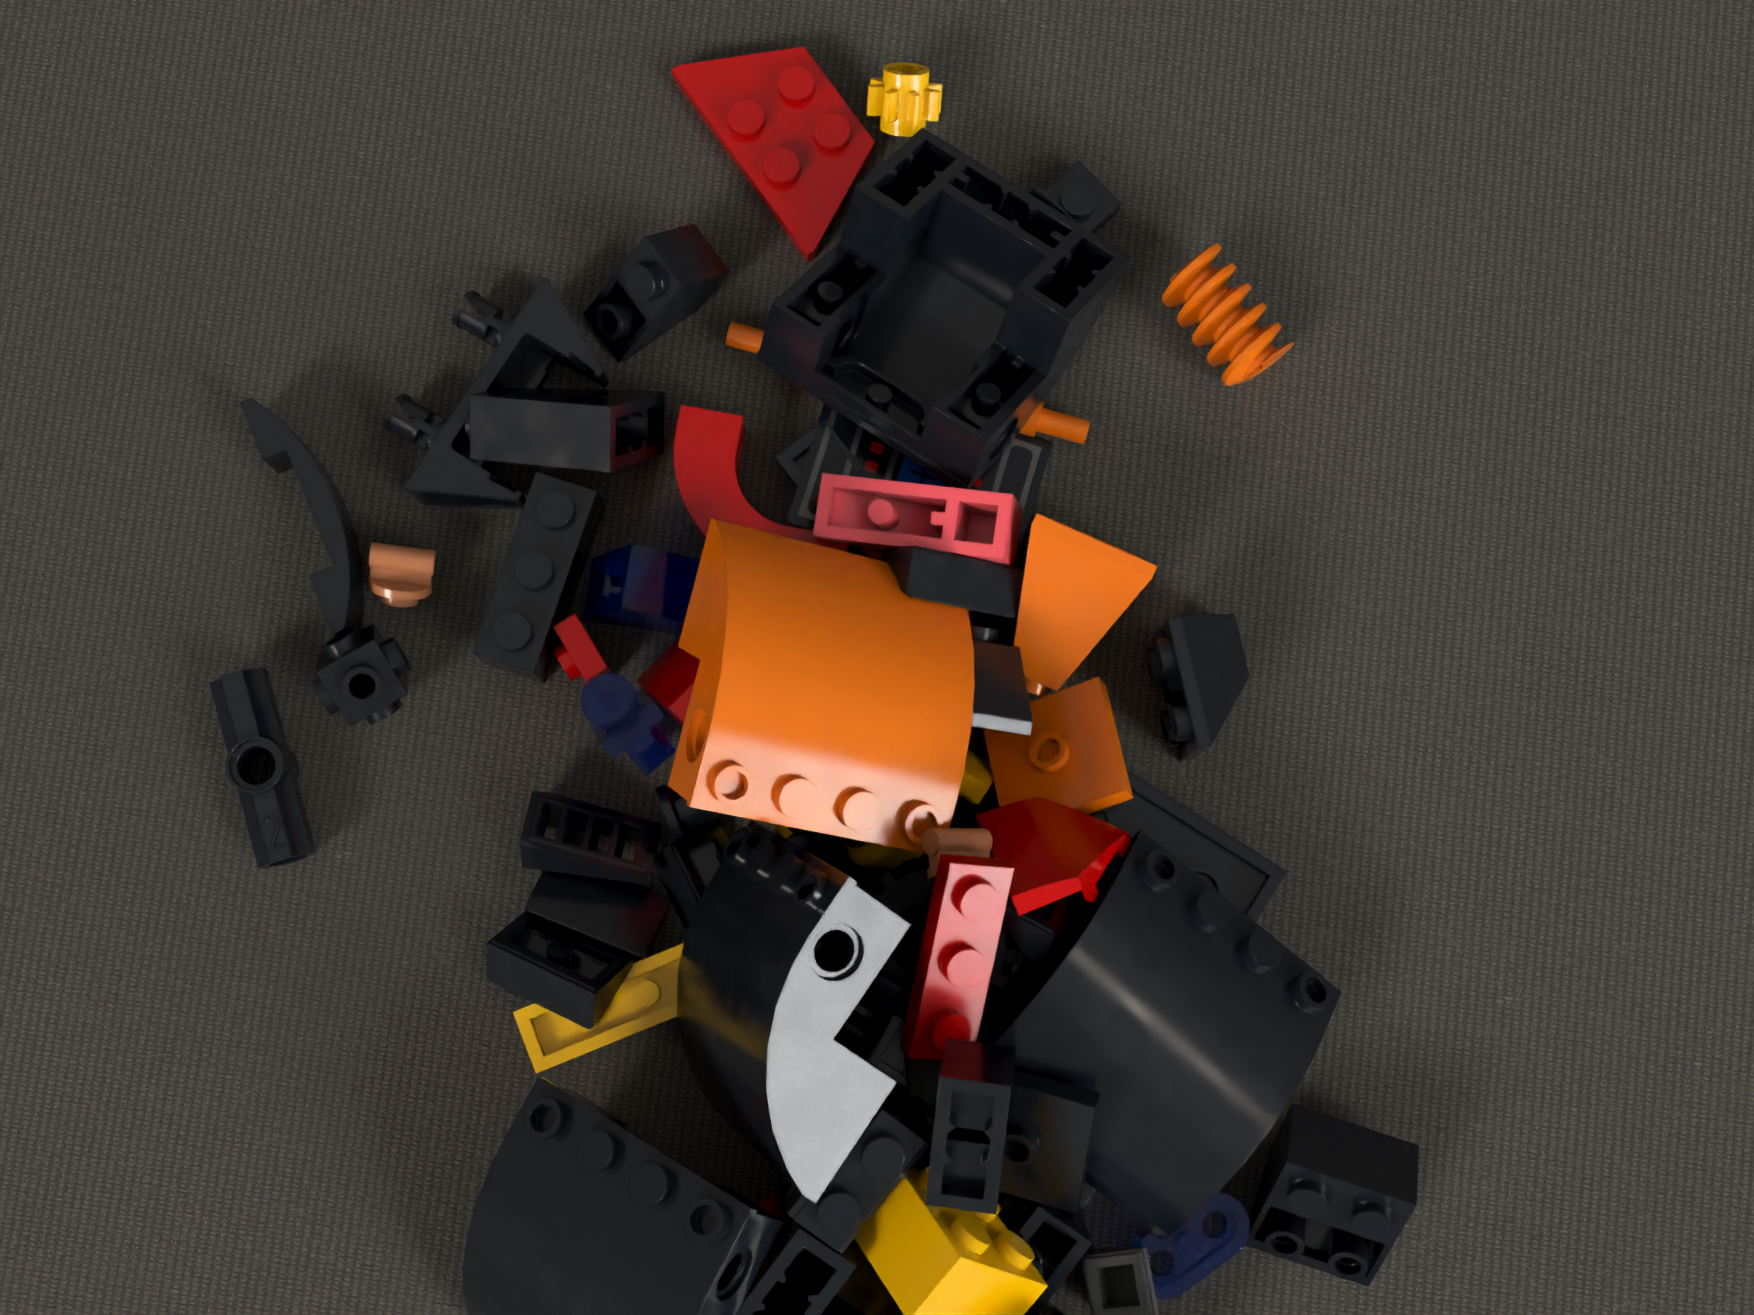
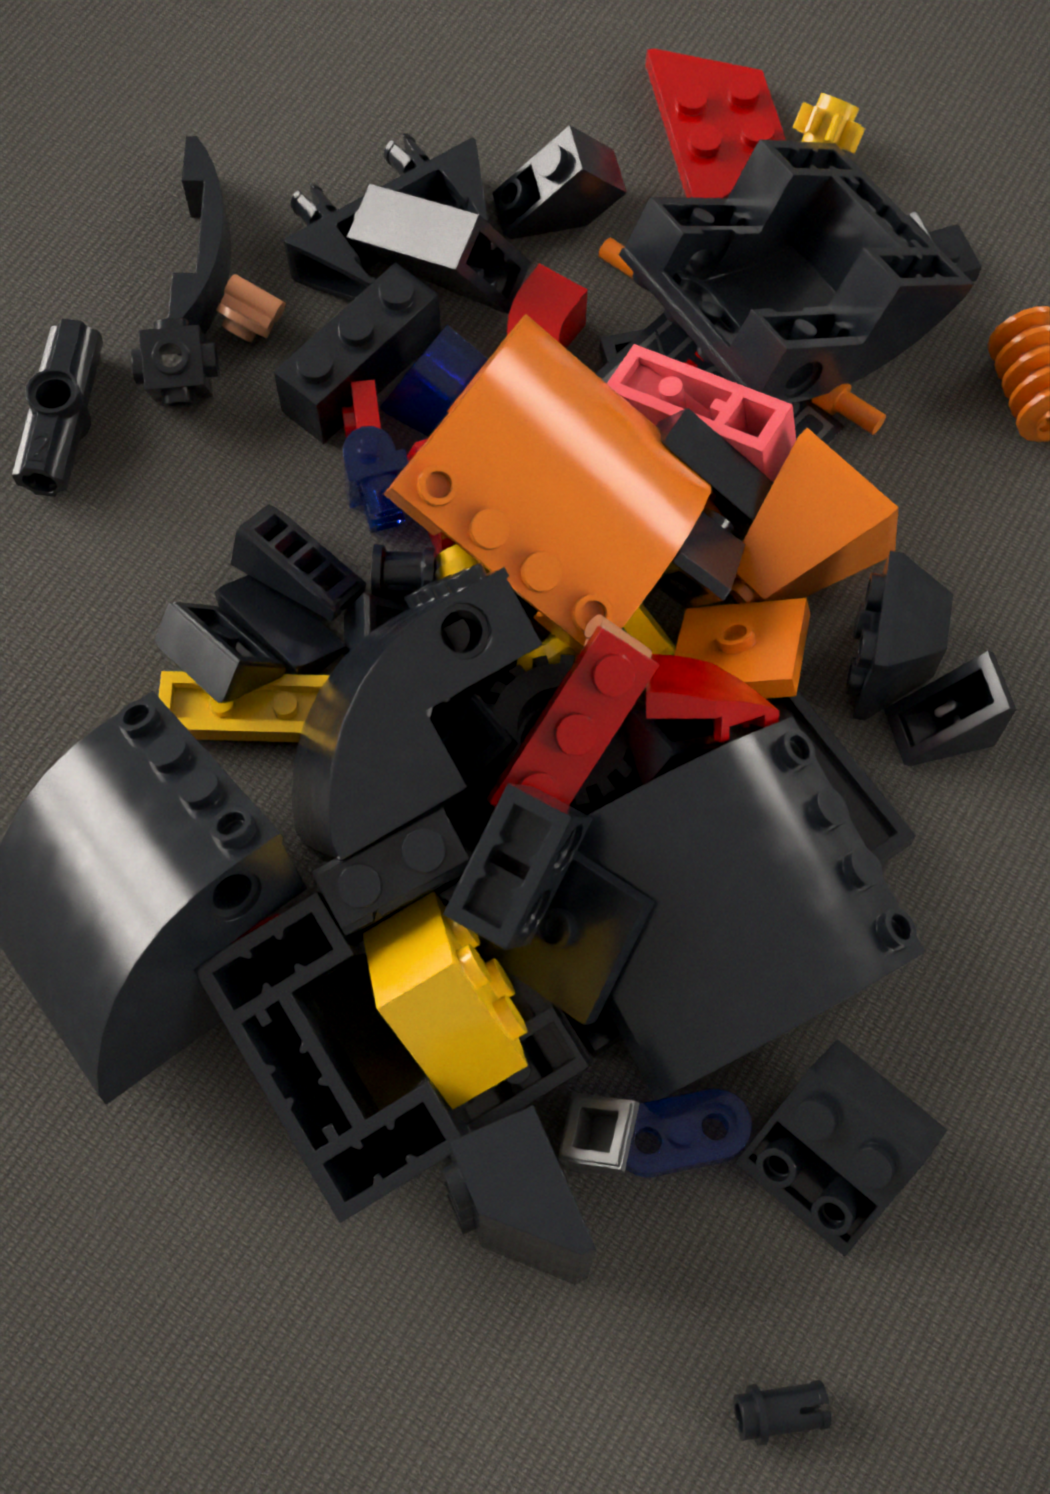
camera: 25 degrees right, 15 degrees down
none -> black slope [884,651,1016,766]

